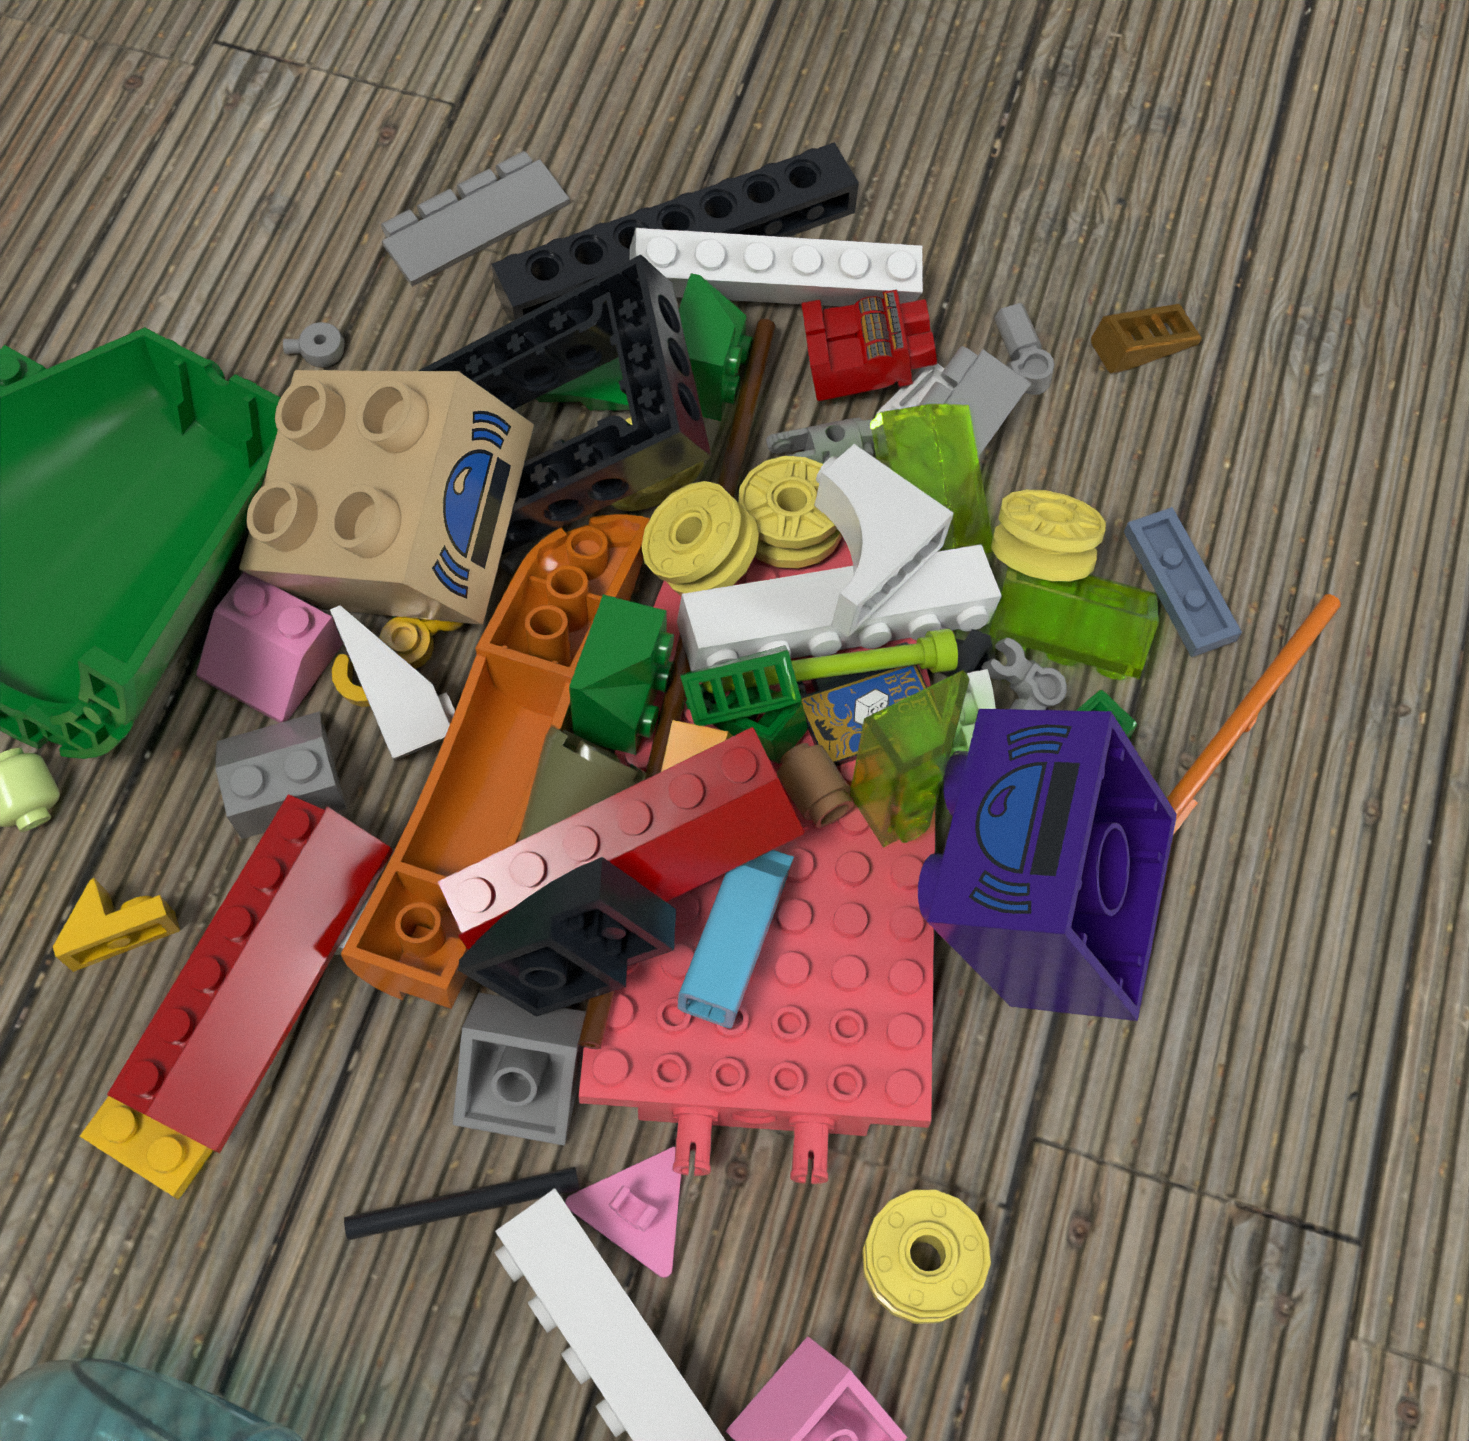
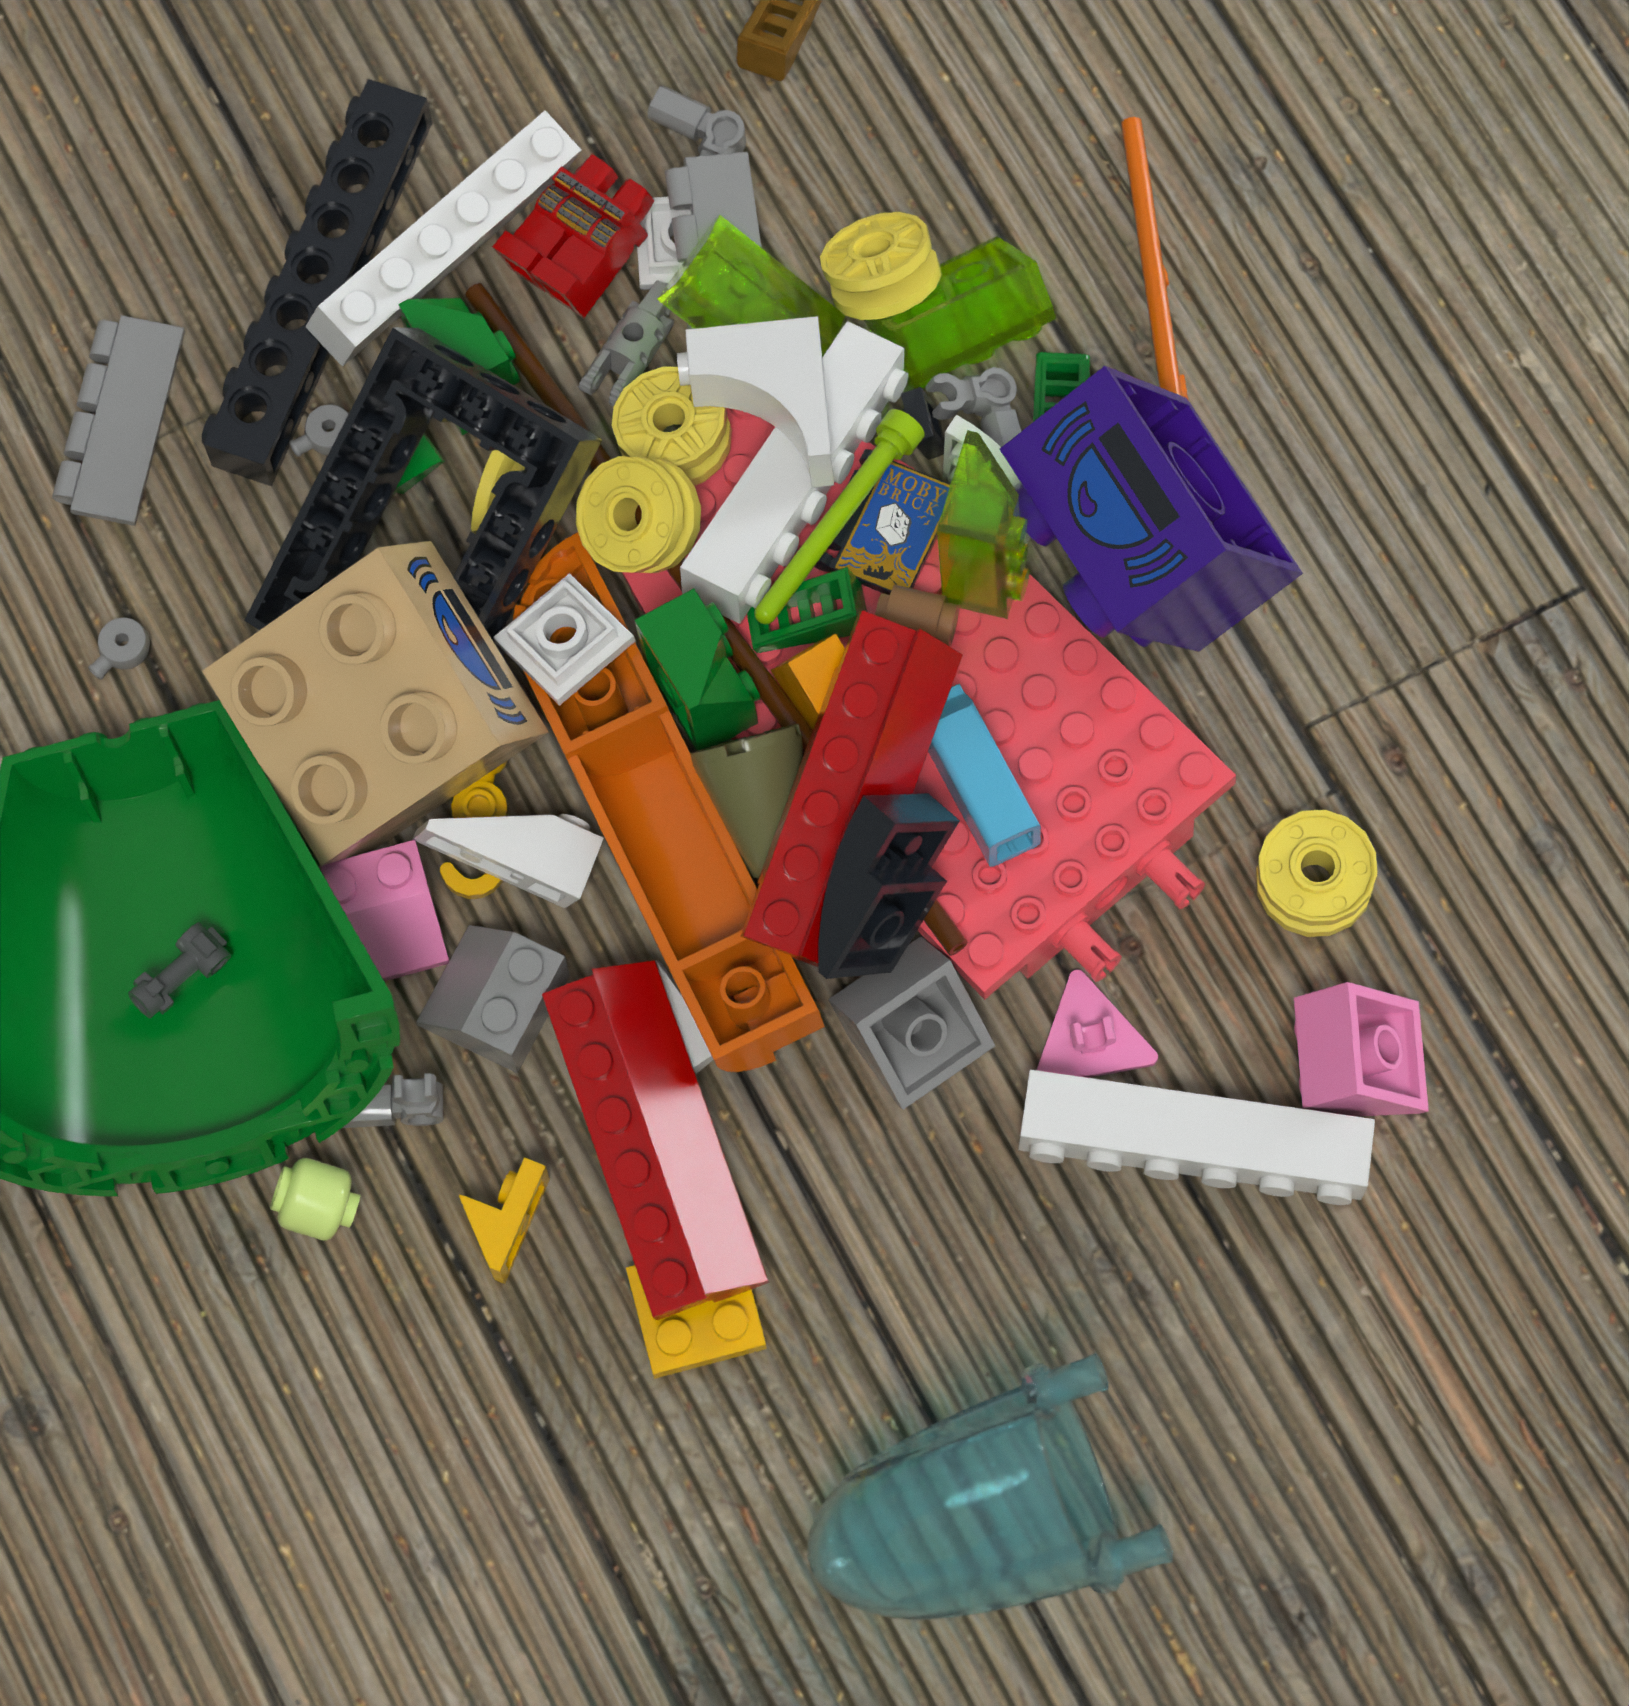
camera: 40 degrees left, 5 degrees up
black bar [344,1167,580,1241] -> none
green slope [680,645,802,726] -> none
sand blue plate [1124,507,1242,658] -> none
none -> dark grey bar [128,922,232,1018]
none -> light grey bar [343,1073,444,1128]
none -> white piece [493,573,636,706]

